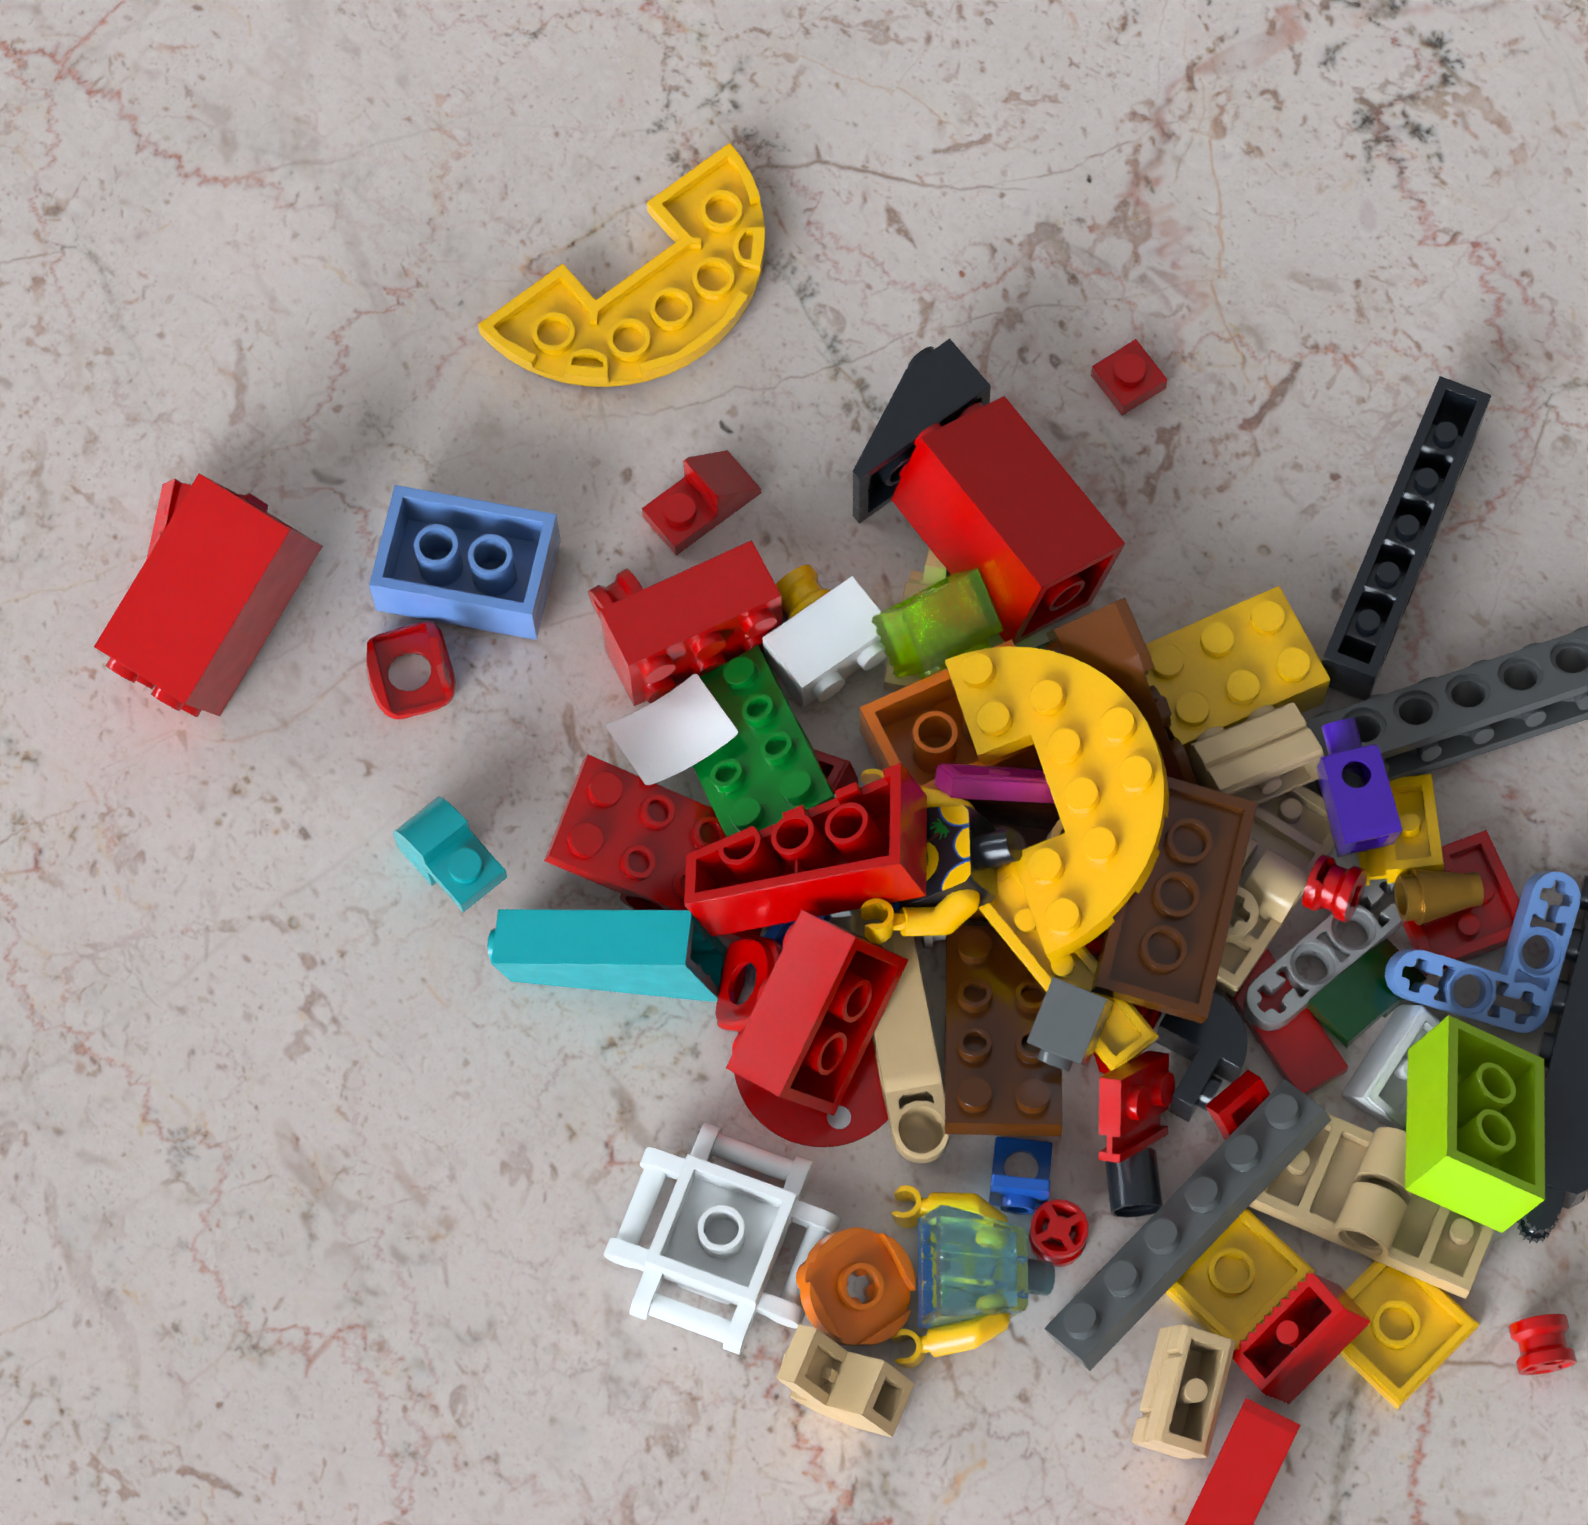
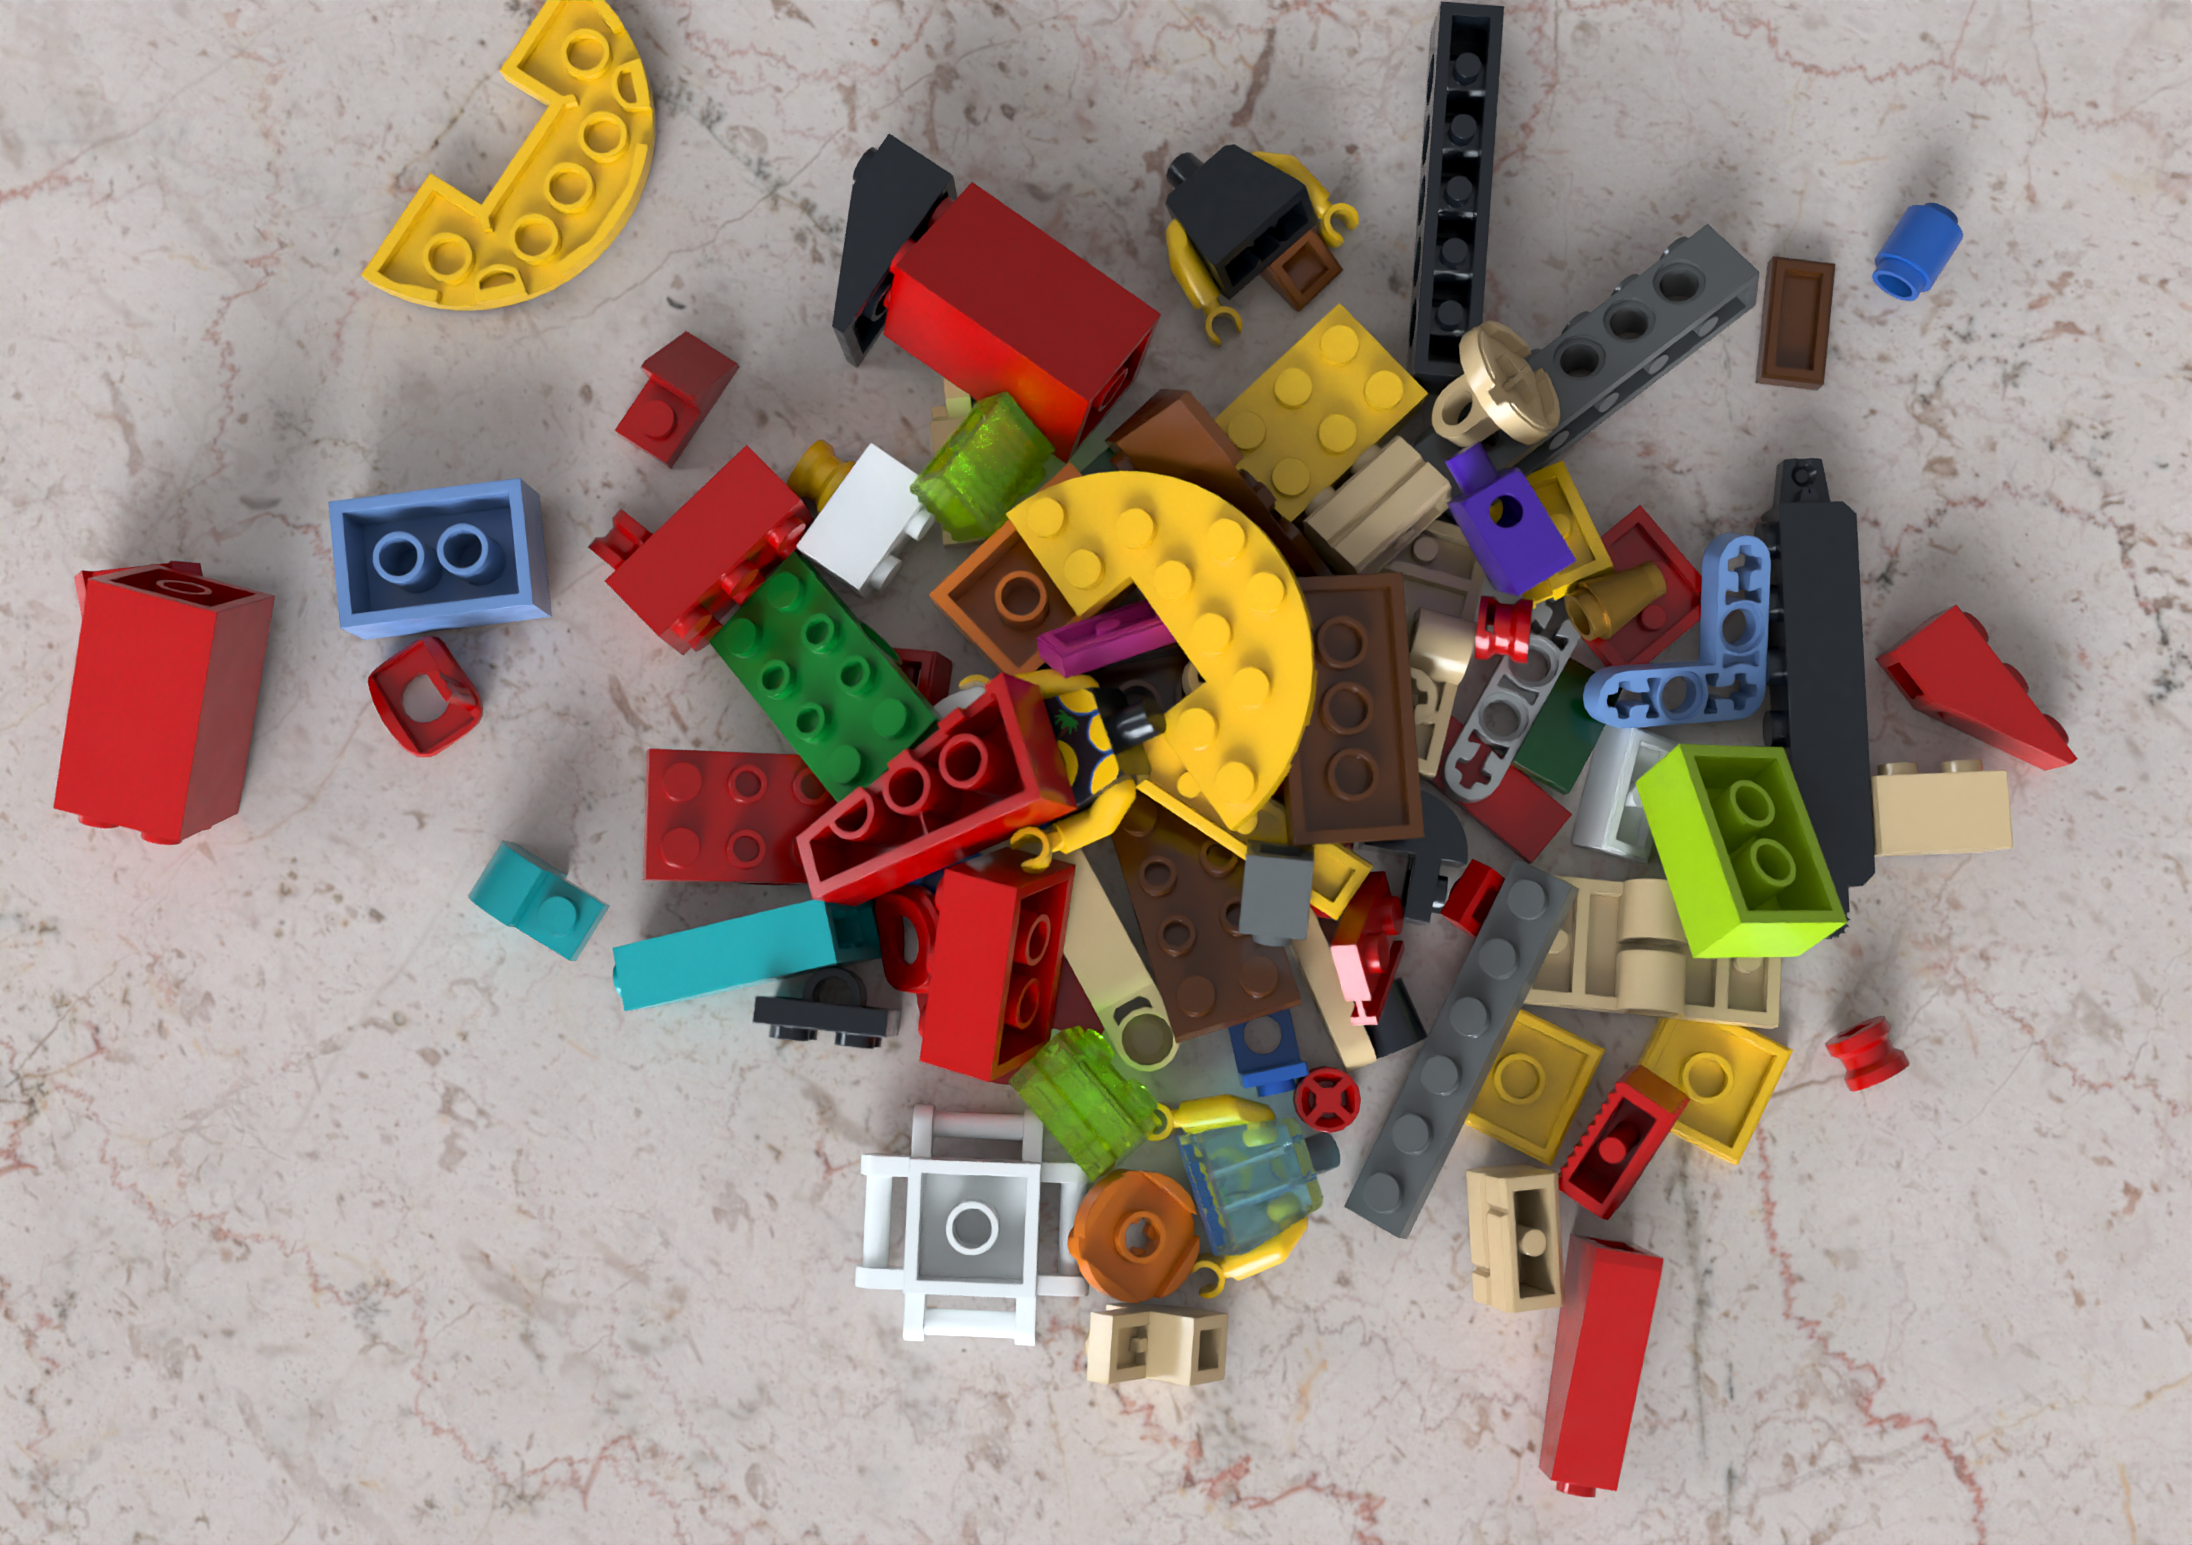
camera: 15 degrees left, 15 degrees up
white sticker [605,674,738,785] -> none
red plate [1091,339,1167,416] -> none
none -> black plate [752,967,901,1049]
none -> clear neon green brick [1009,1026,1163,1182]
none -> black torso [1165,144,1359,347]
none -> dark orange slope [1259,228,1343,312]
none -> tan beam [1289,907,1377,1074]
none -> tan tile [1432,320,1561,447]

